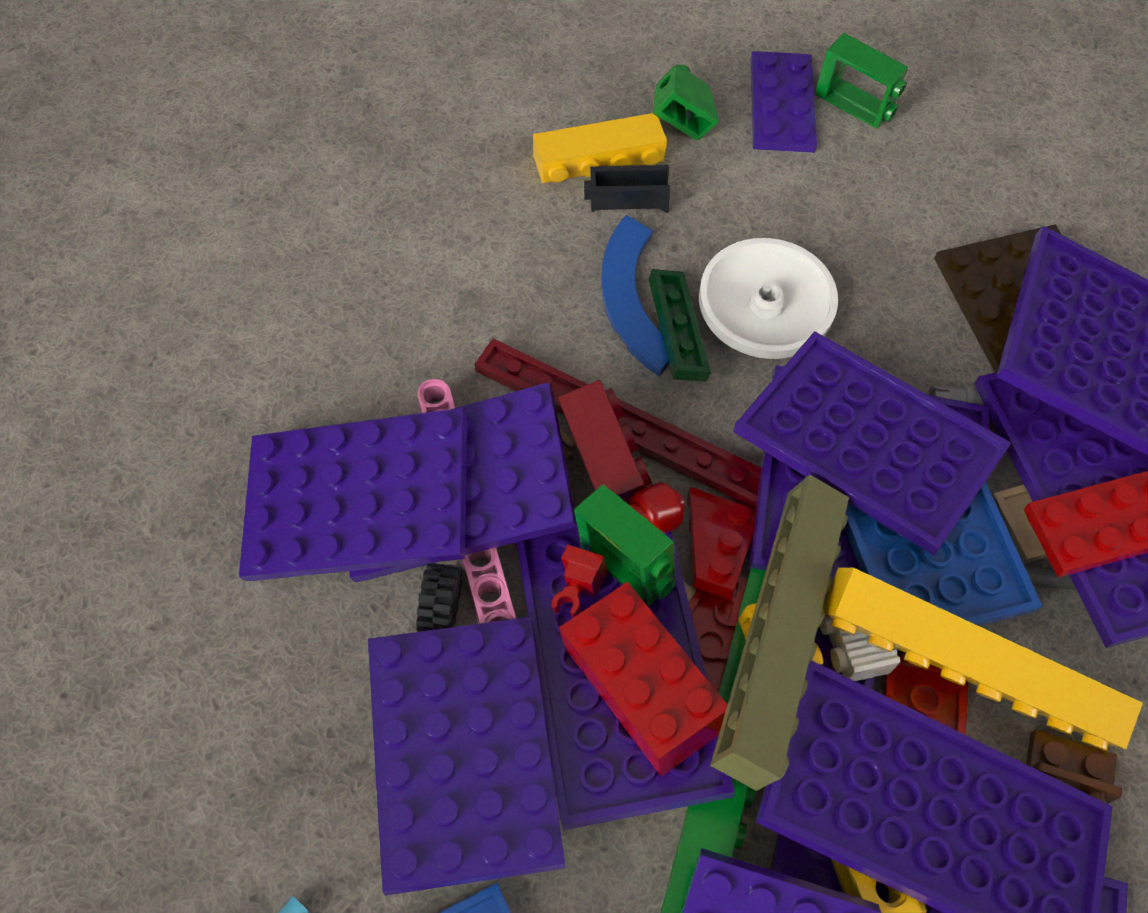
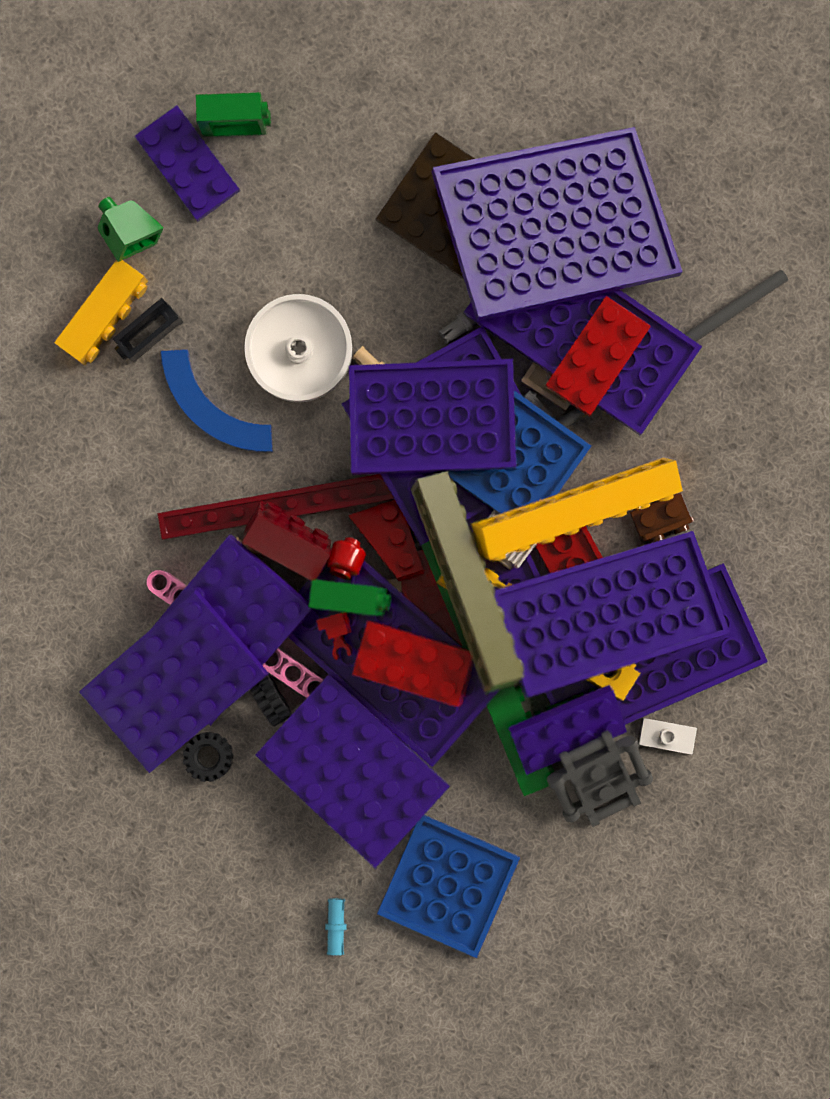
camera: 30 degrees left, 25 degrees up
dark green plate [648,269,711,382] -> none
none -> black tyre [183,732,233,782]

